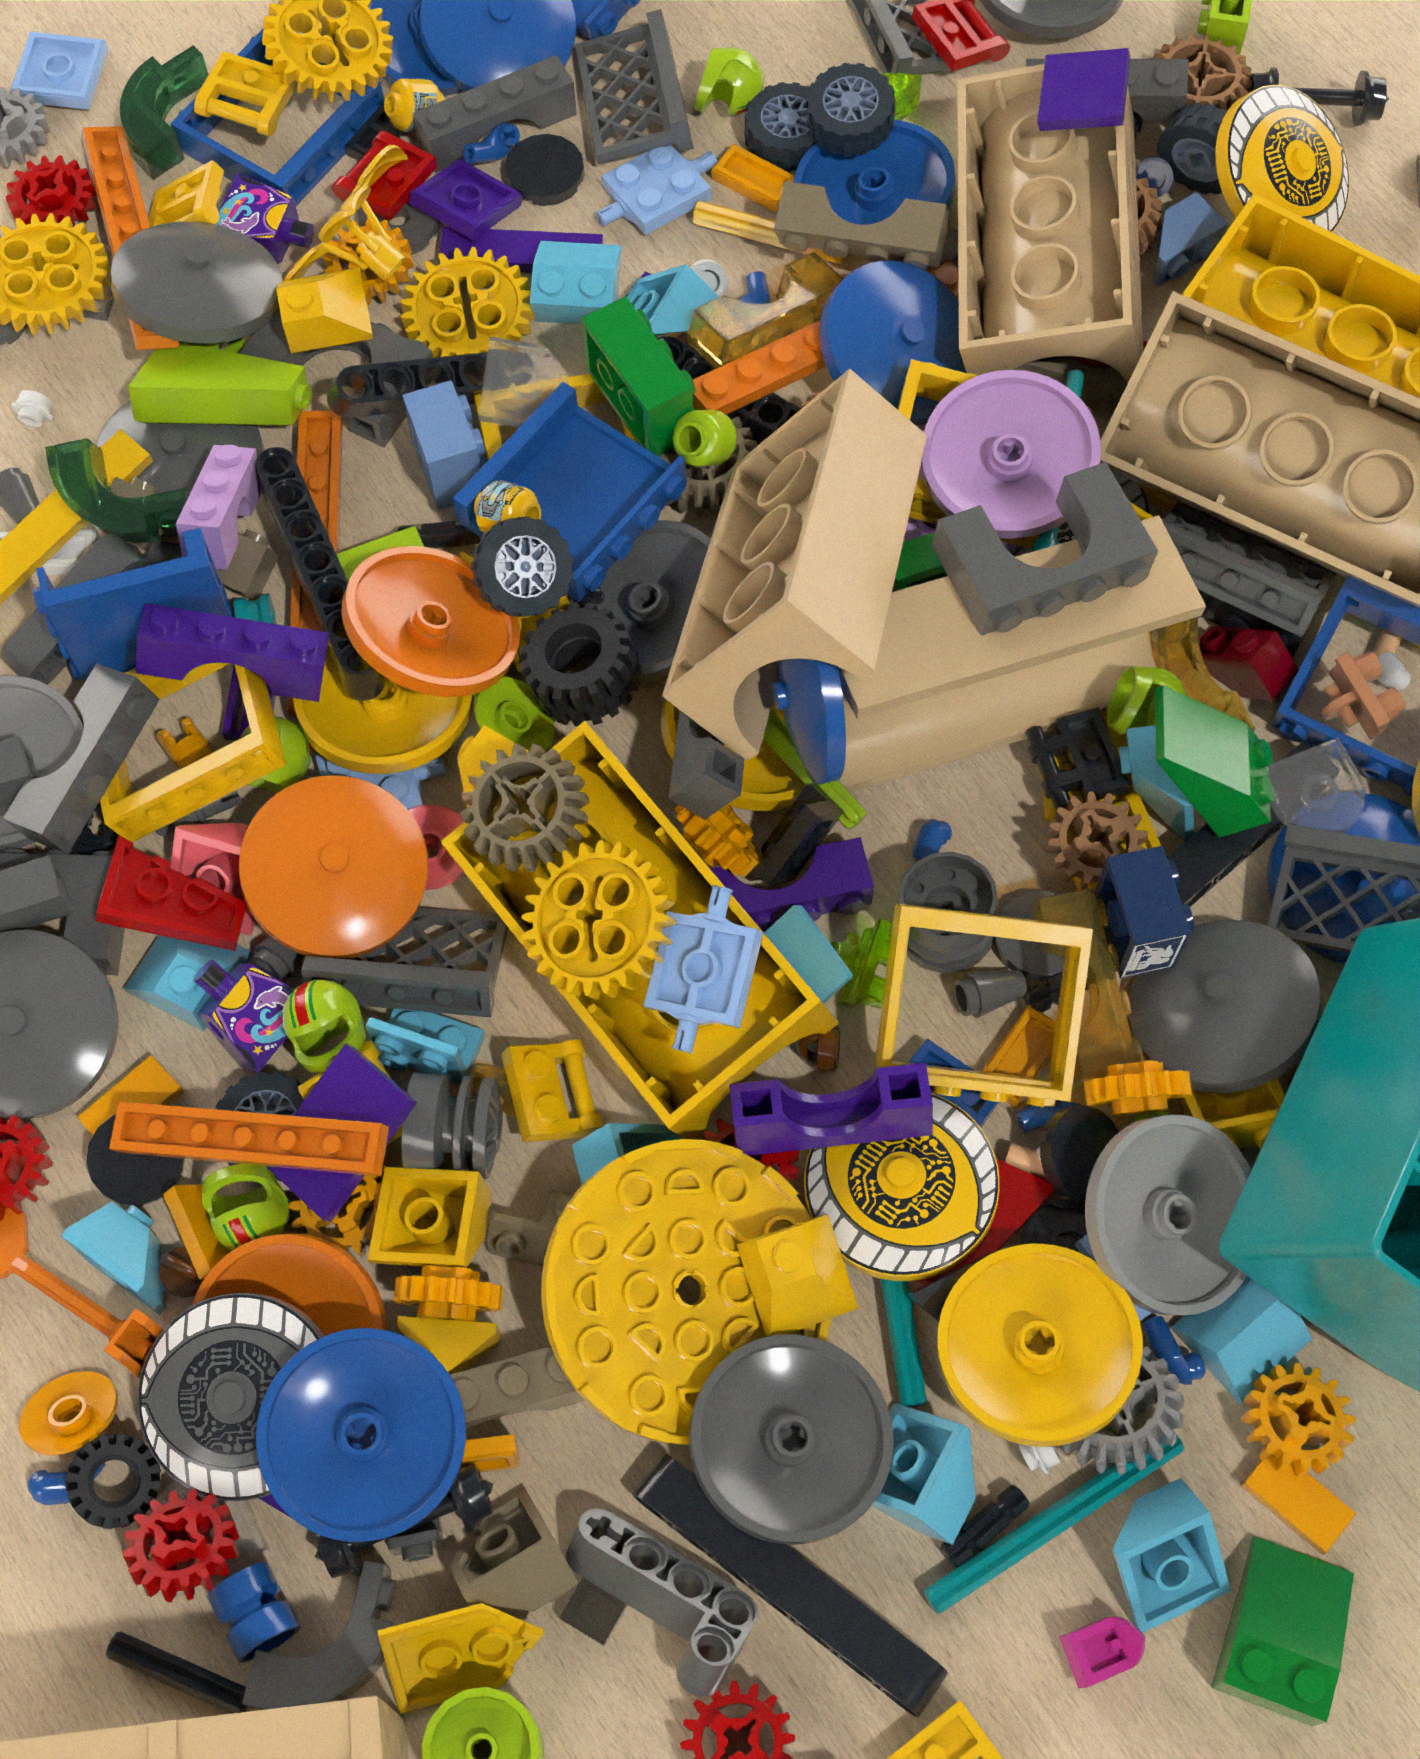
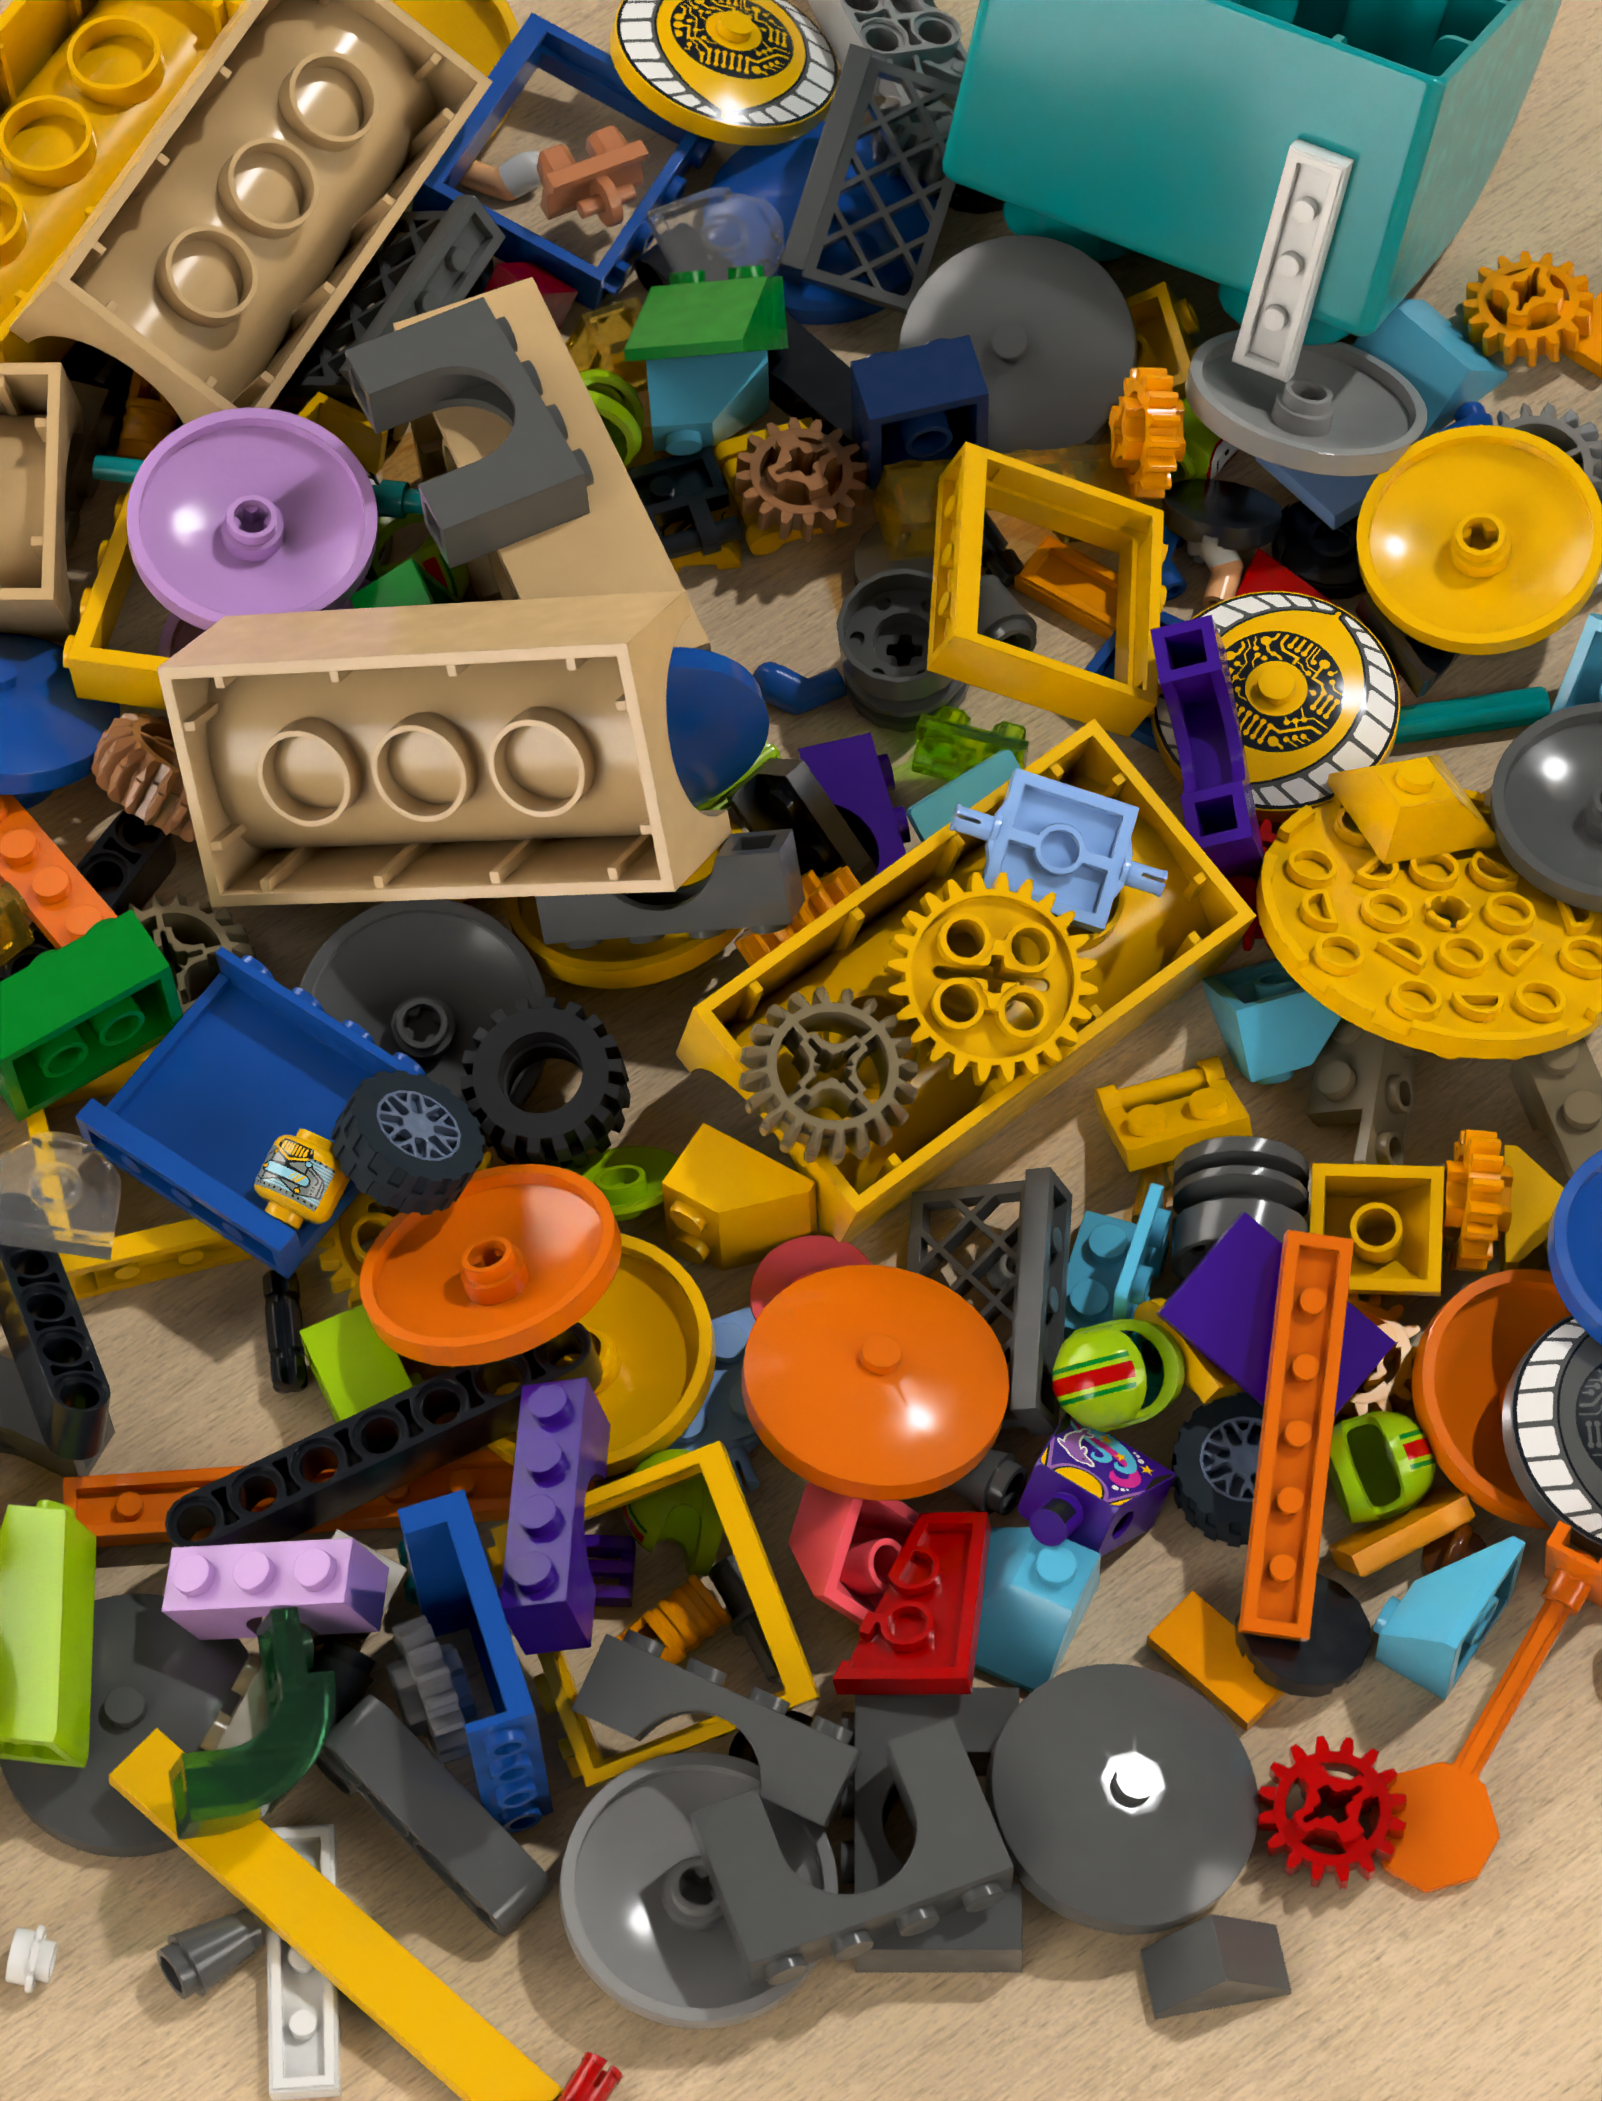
camera: 90 degrees left, 5 degrees down
medium blue brick [402,380,486,510] -> none
lime head [672,409,737,467] -> none
none -> white tile [1232,138,1354,383]

